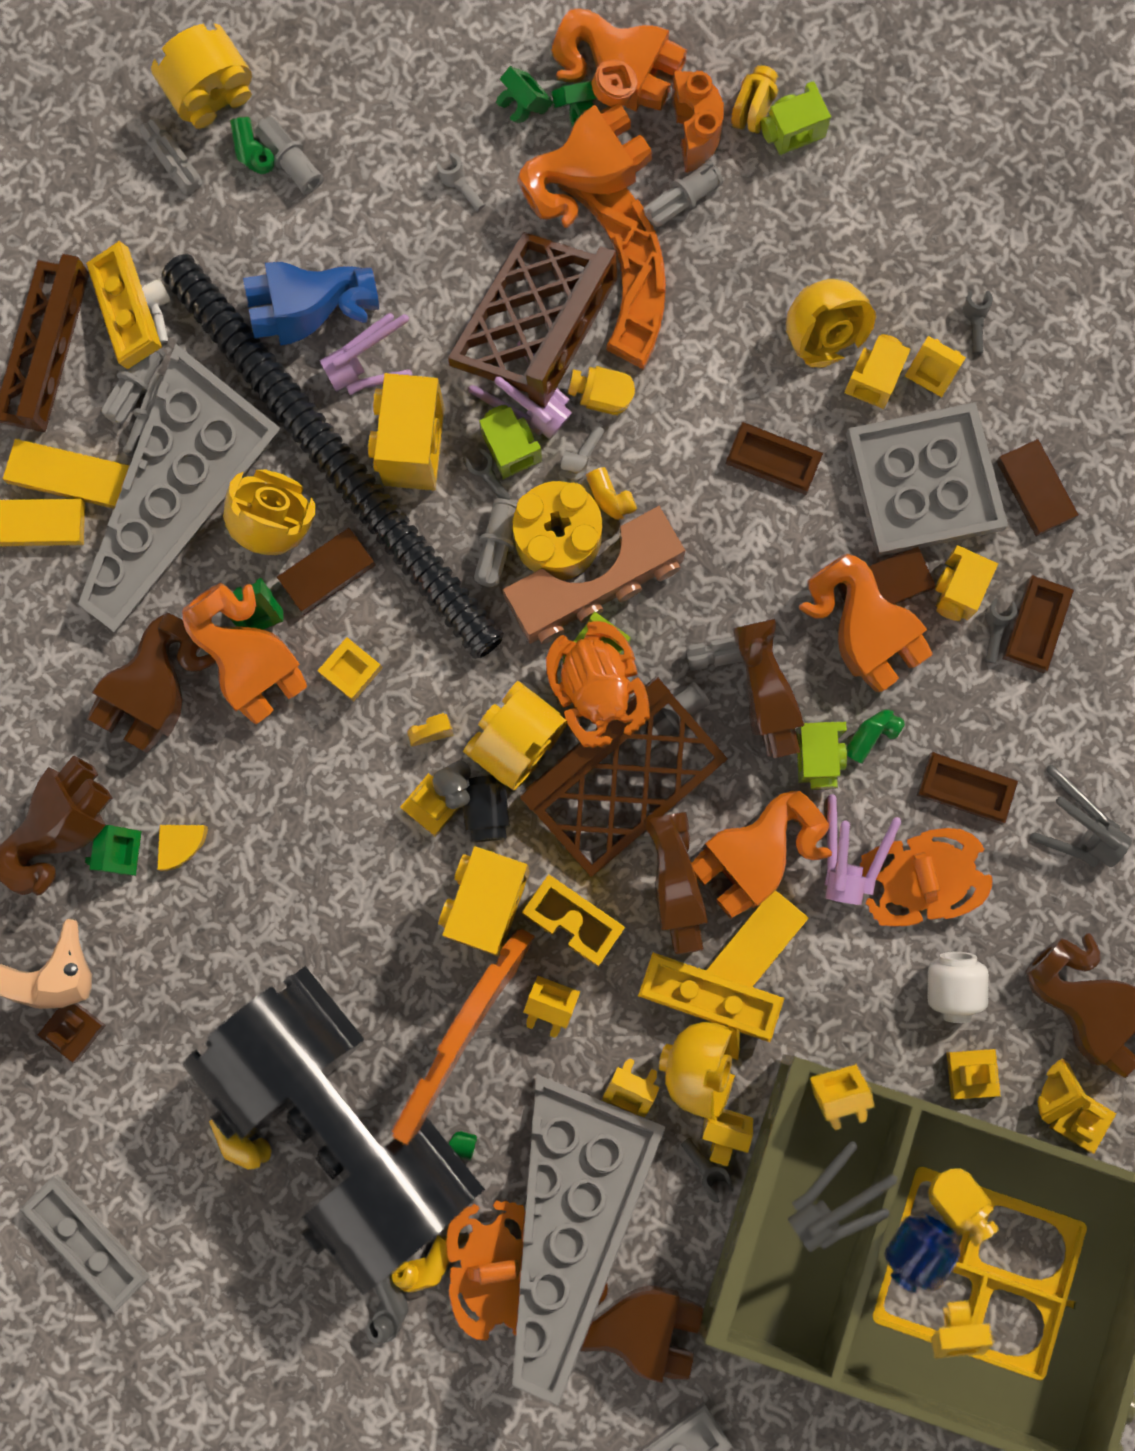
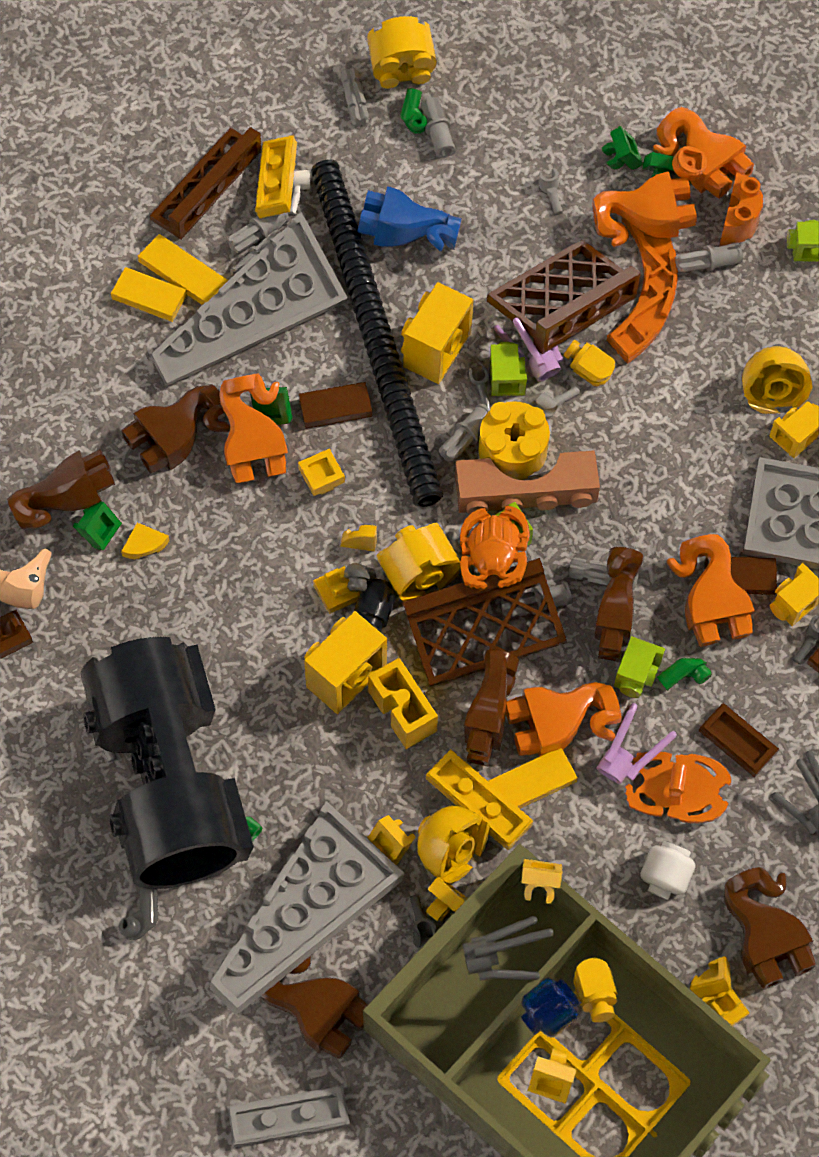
camera: 20 degrees right, 15 degrees down
yellow arm [209,1120,272,1170] -> none
yellow cylinder [223,470,315,555] -> none
lavender plant [320,313,412,395] -> none
yellow arm [391,1235,450,1293] -> none
orange tile [392,929,535,1145] -> none
orange shield [447,1200,526,1341] -> none
yellow tile [523,976,580,1038] -> none
yellow arm [586,467,637,520] -> none
reddish brown tile [725,422,823,495] -> none
yellow arm [731,65,779,134] -> none
yellow tile [946,1049,1001,1099] -> none

